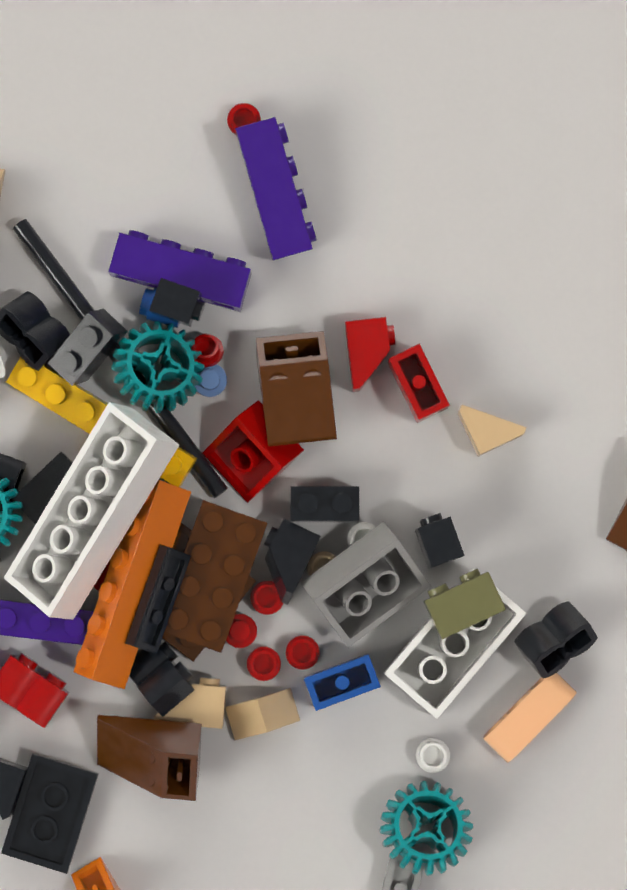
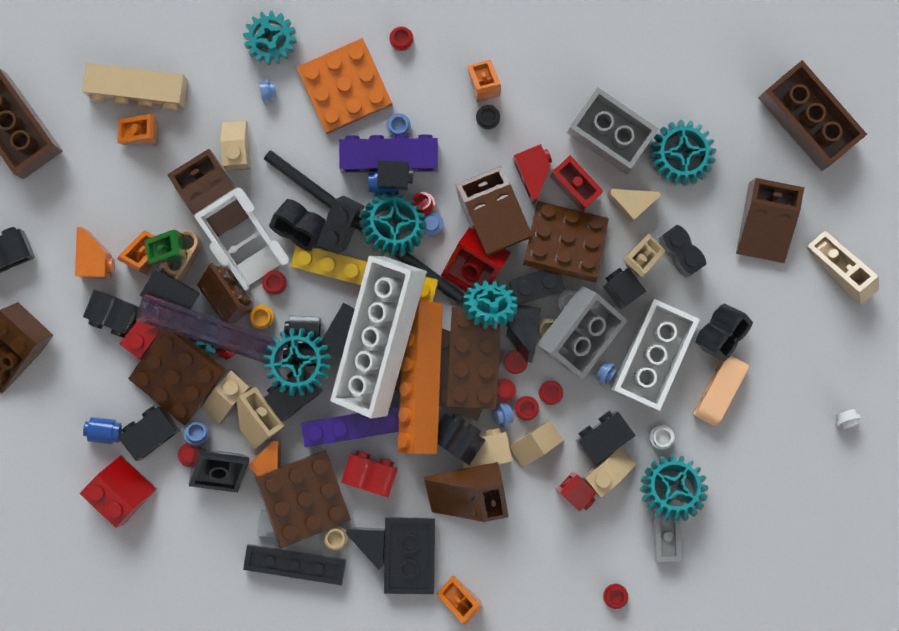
camera: 15 degrees left, 0 degrees up
black tile [125,544,191,654] -> none
dark purple brick [235,117,317,260] -> none
blue brick [304,654,381,711] -> none
olive brick [423,568,506,639] -> none
none -> teal gear [243,11,297,65]
none -> medium blue plate [259,79,277,103]
none -> orange plate [297,38,393,134]
none -> medium blue plate [387,113,411,137]
none -> teal gear [463,280,518,329]
none -> orange slope [467,60,501,102]
none -> black plate [476,105,500,130]
none -> medium blue plate [492,403,514,428]
none -> reddish brown plate [523,201,609,283]
none -> red slope [556,472,597,512]
none -> light grey brick [567,87,659,174]
none -> black brick [576,410,636,465]
none -> tan slope [582,447,636,497]
none -> medium blue plate [595,362,617,386]
none -> tan slope [622,234,666,278]
none -> teal gear [649,120,716,186]
none -> black brick [658,225,706,277]

